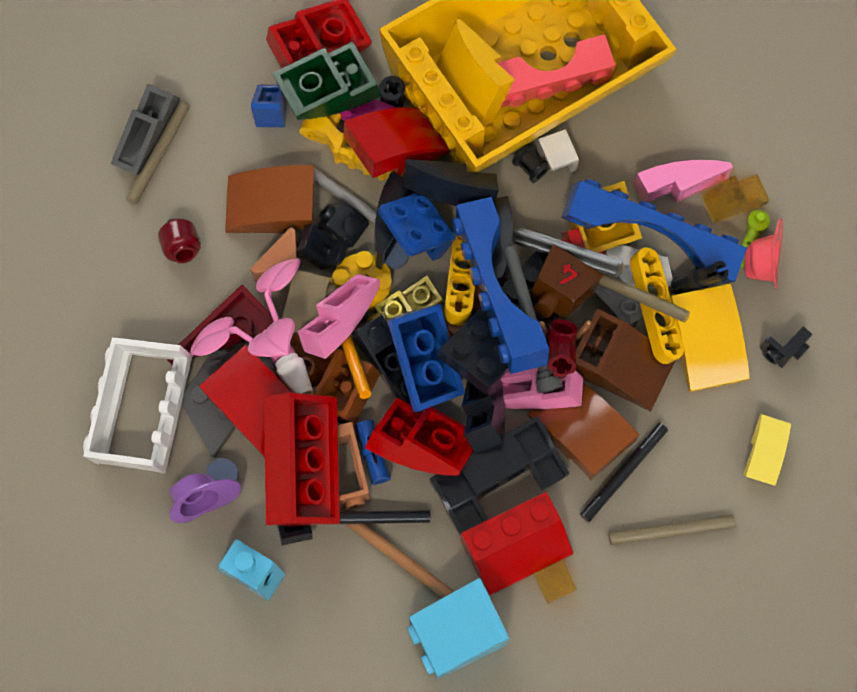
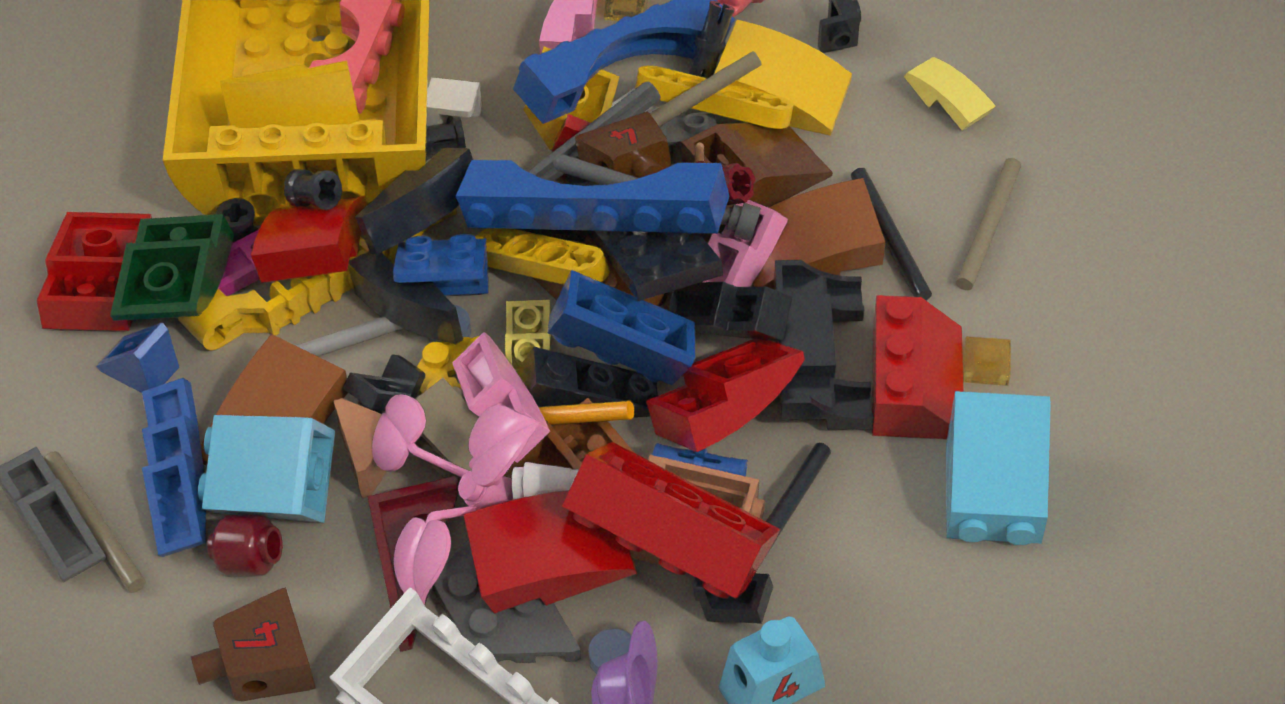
camera: 60 degrees left, 20 degrees down
black bracket [317,202,369,248] -> none
medium nougat bar [346,524,454,598] -> none
none -> blue slope [142,378,206,557]
none -> reddish brown torso [191,587,316,702]
none -> medium azure slope [198,415,335,523]
none -> black bush [284,169,342,210]

